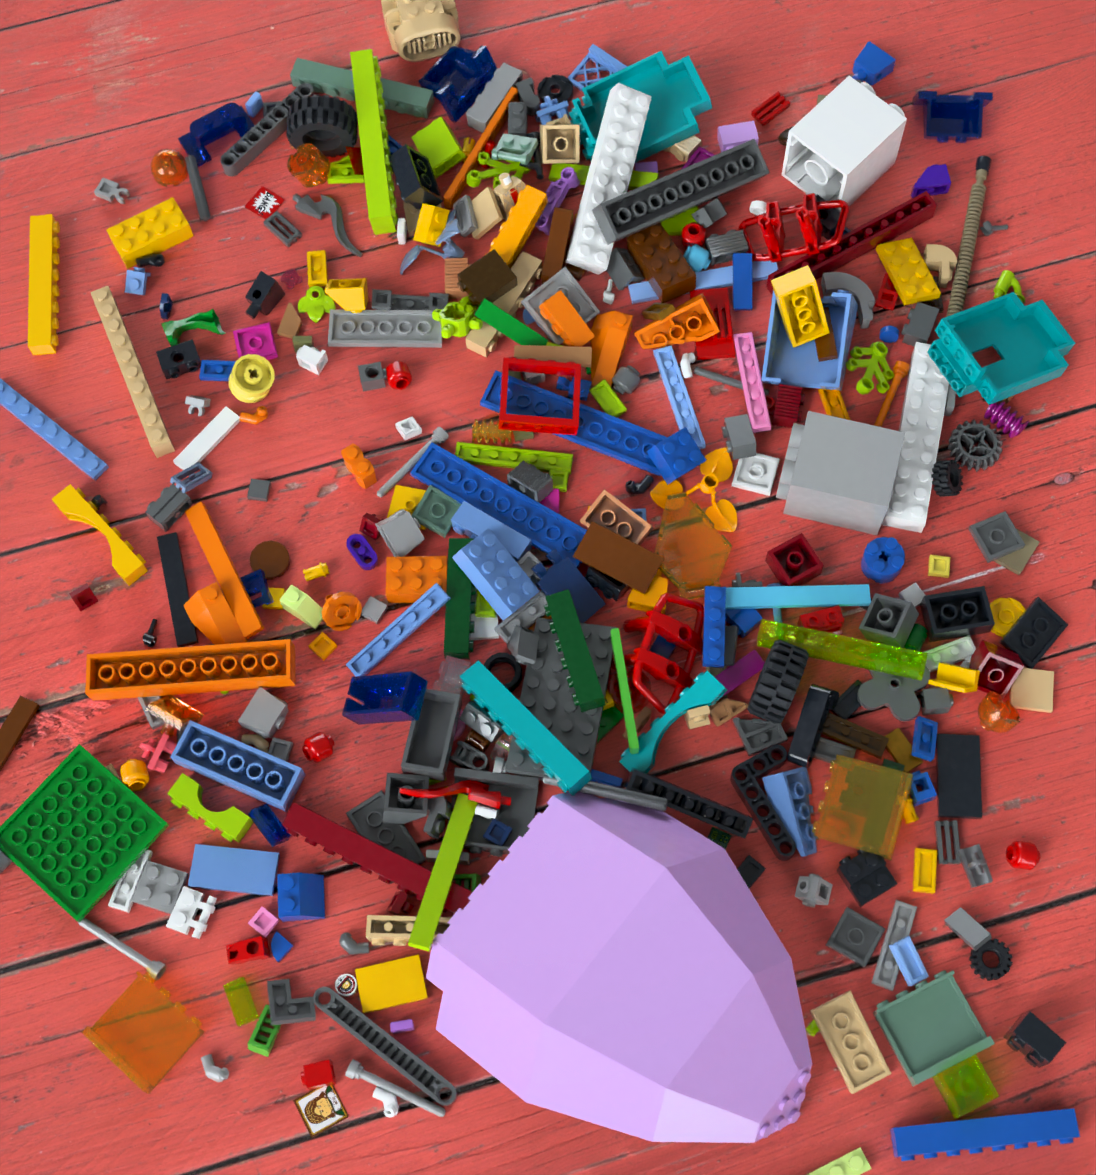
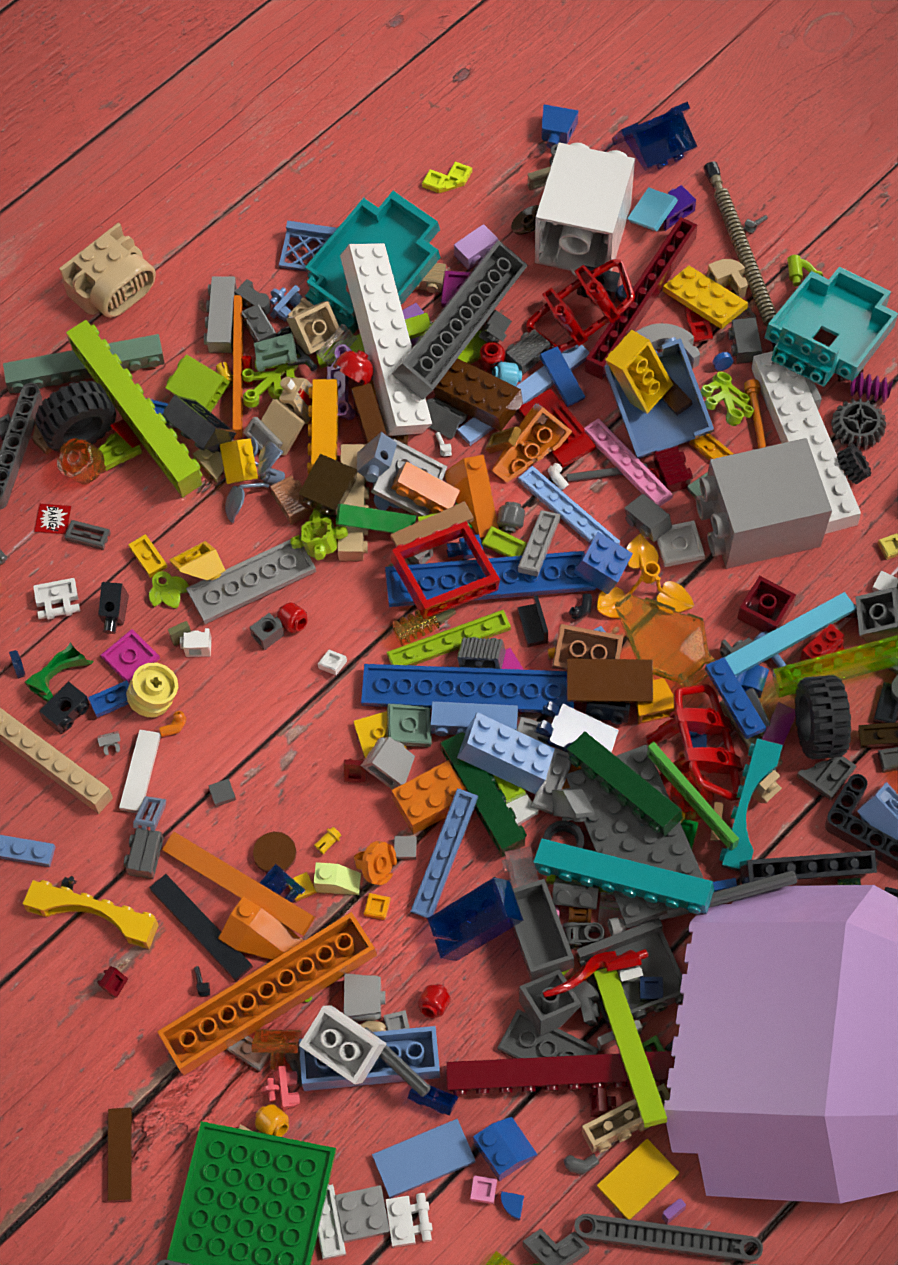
camera: 30 degrees left, 5 degrees down
lime arch [167,773,254,843] -> none
red leg [226,936,271,965] -> none
medium nougat tile [277,303,302,339] -> none
clear pink plate [280,269,303,289] -> none
dark grey piece [292,194,363,258] -> none
tile [335,974,358,997] -> none
orange brick [341,443,377,489] -> none
dark purple plate [346,534,378,570] -> none
dark grey slope [371,289,448,310] -> none
light grey piece [377,426,449,497] -> none
white tile [397,218,407,244] -> none
clear blue windscreen [418,45,497,122] -> none
black tile [537,75,573,105] -> none
lime tile [549,470,569,492] -> none
medium nougat tile [709,697,748,727] -> none
white tile [749,201,767,216] -> none
red tile [751,91,791,126] -> none
black beam [787,684,839,768] -> none
blue brick [861,537,905,584] -> none
none -> white plate [34,578,80,620]
none -> white brick [299,1005,387,1084]
none -> clear tile [316,324,357,367]
none -> red cylinder [333,350,374,385]
none -> sand blue torso [357,432,397,483]
none -> dark grey axle [365,1027,430,1097]
none -> neon yellow tile [422,162,472,193]
none -> black panel [517,595,548,647]
none -> light grey tile [518,510,560,577]
none -> medium azure tile [627,187,678,232]

